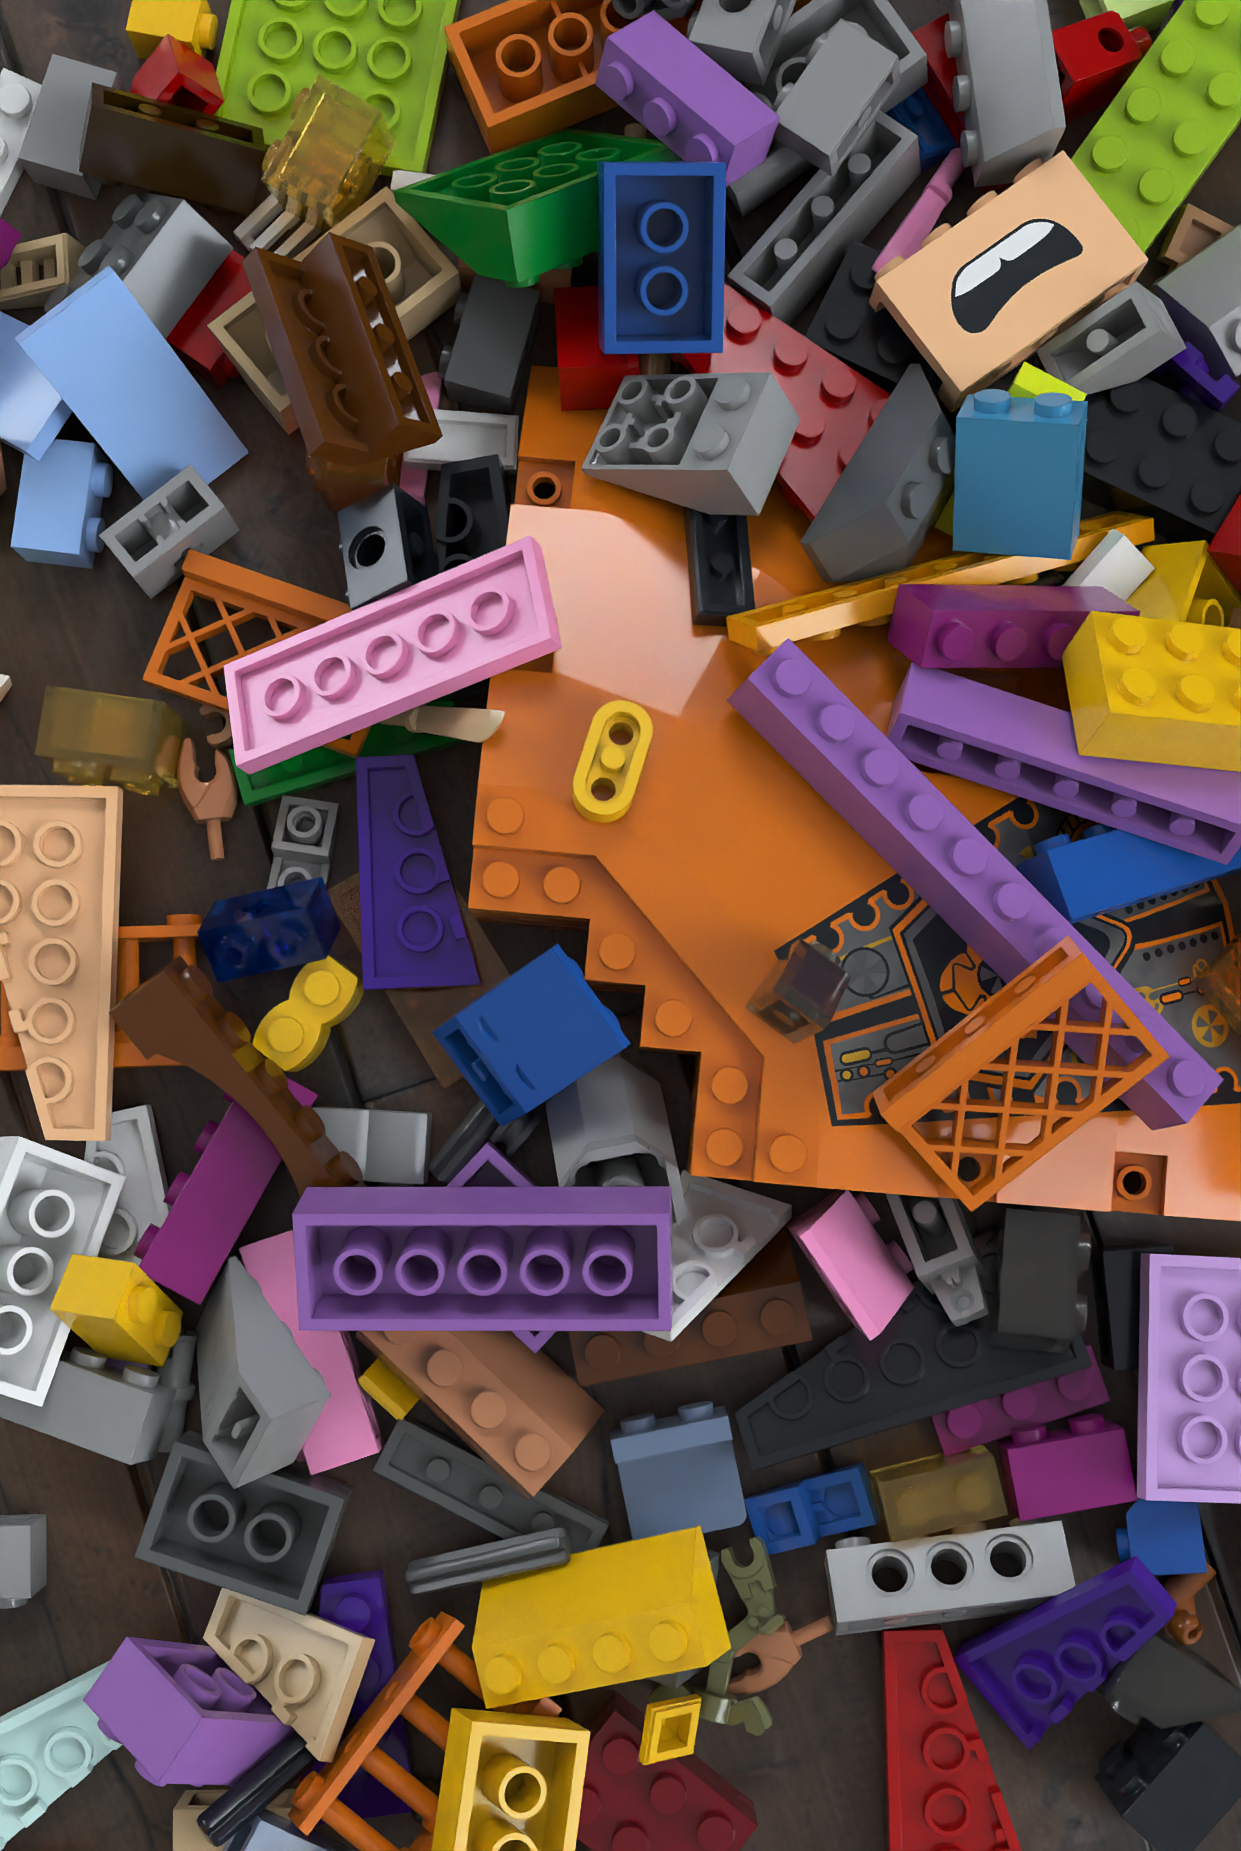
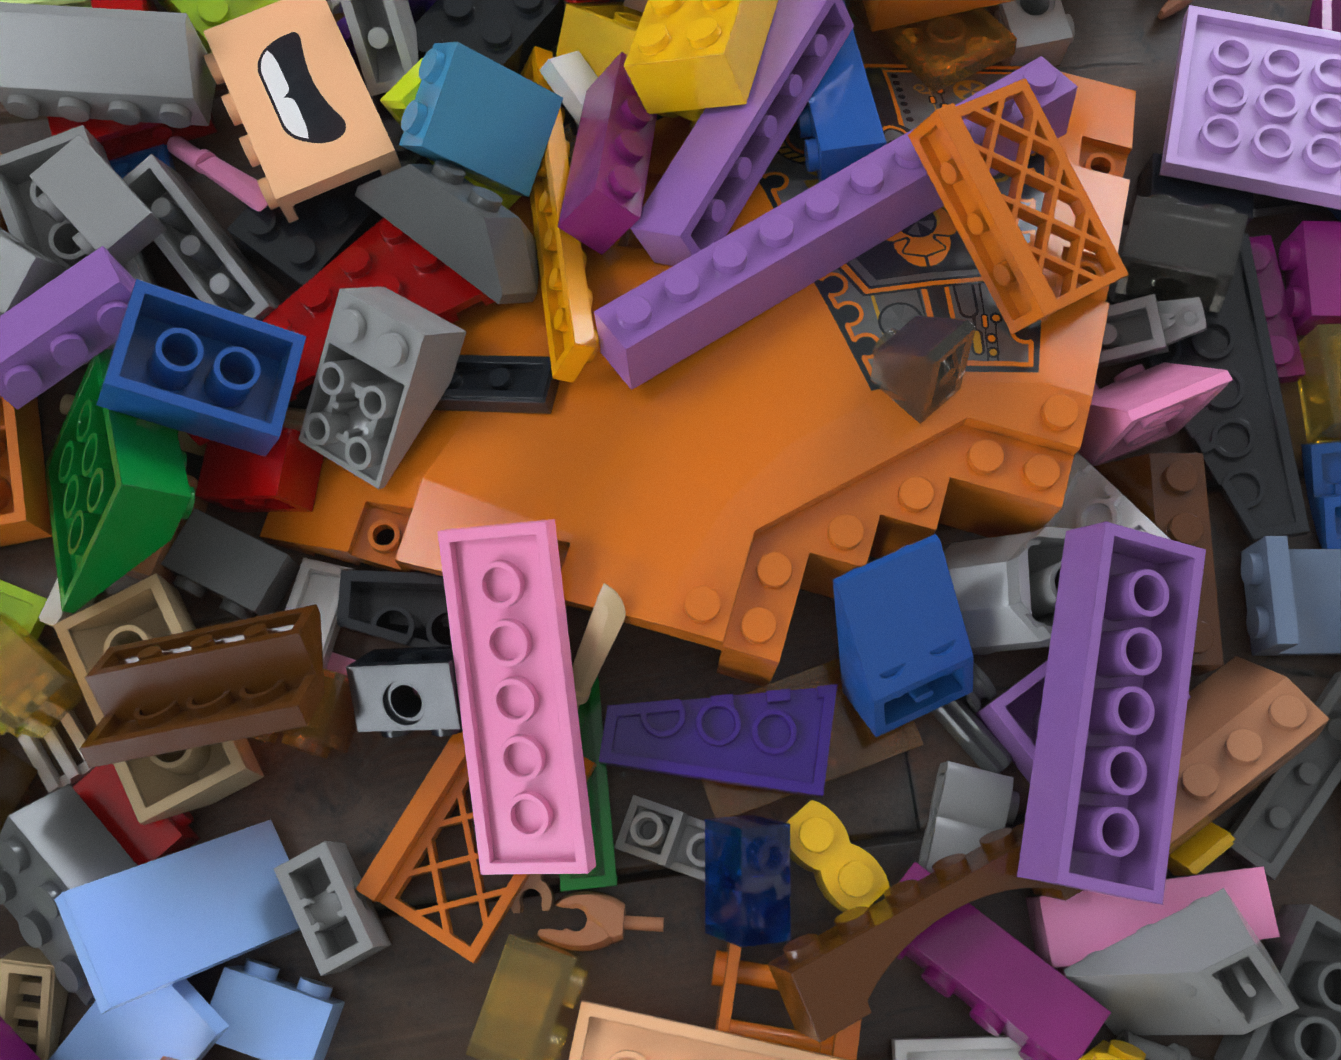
camera: 80 degrees left, 10 degrees down
yellow plate [572,700,653,823] -> none

